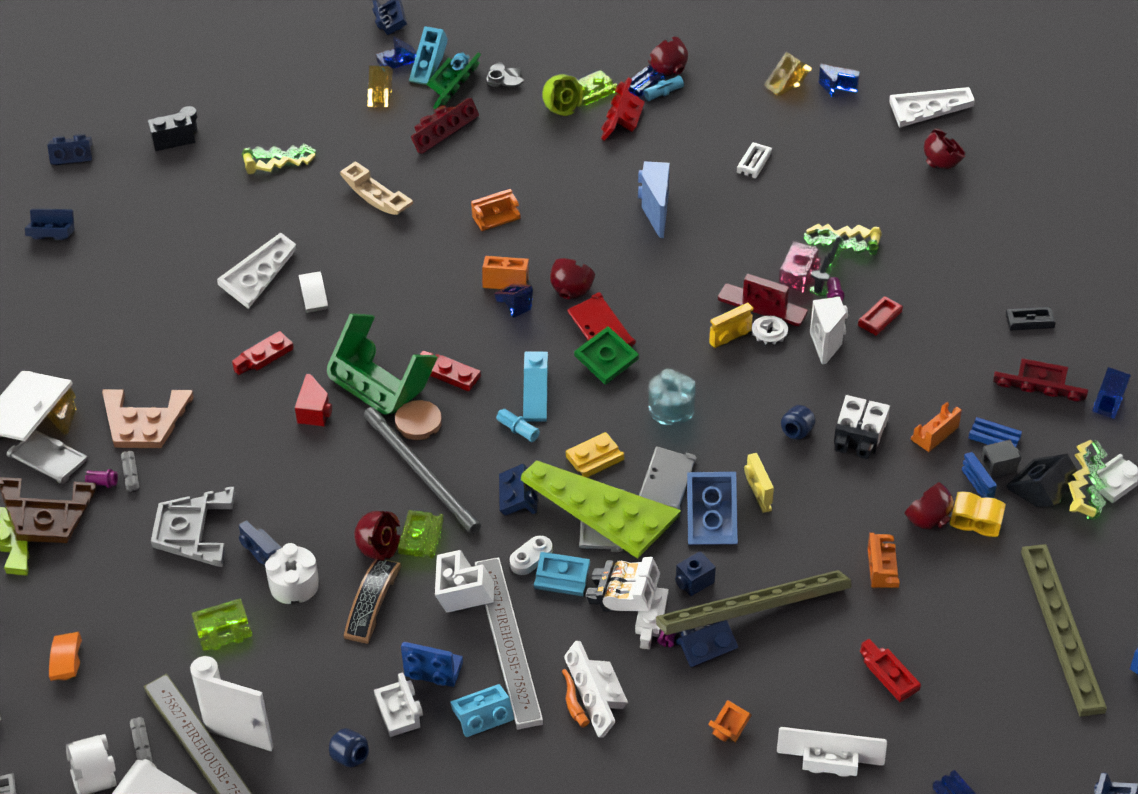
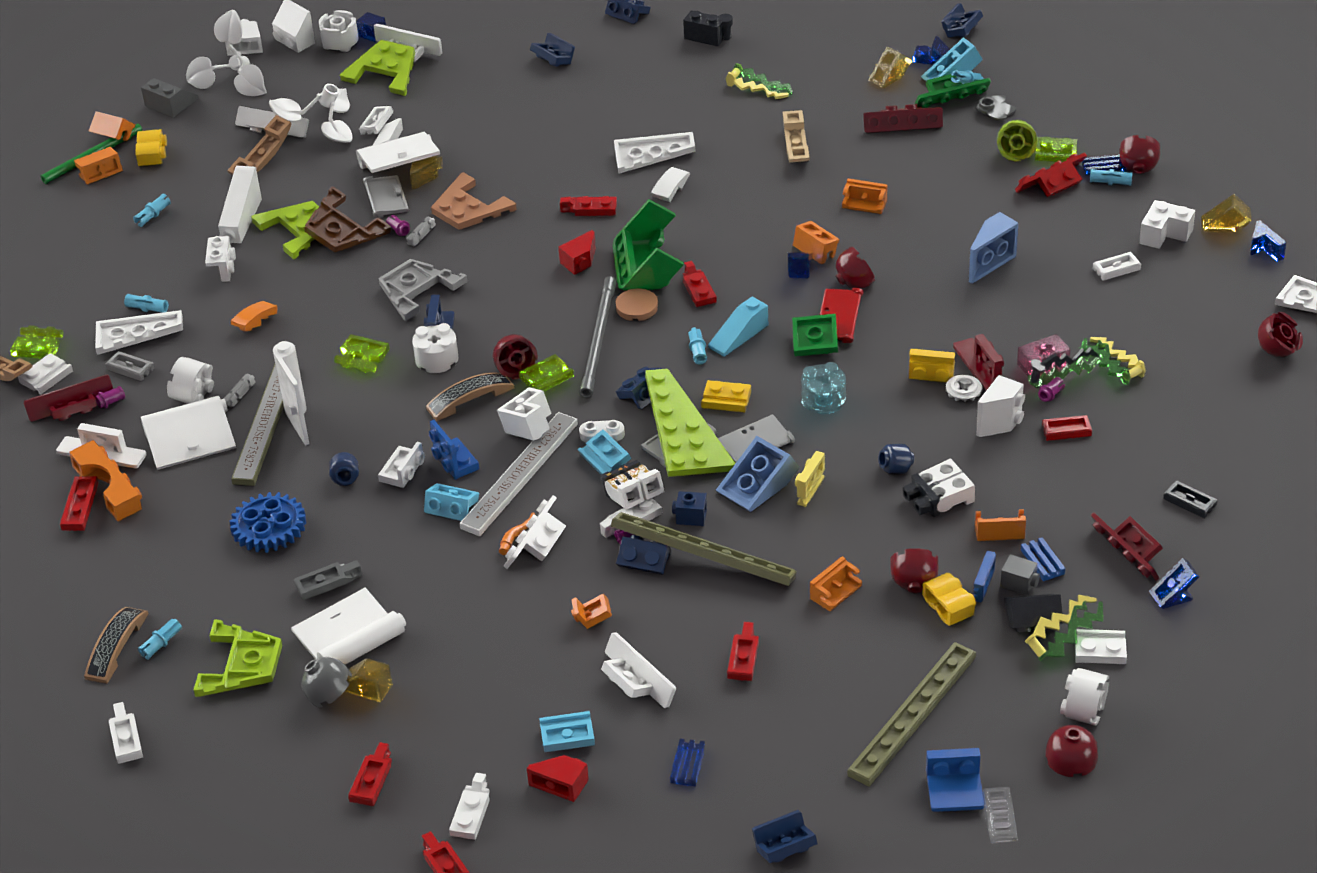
camera: 45 degrees right, 5 degrees down
none -> white brick [1139,200,1195,249]

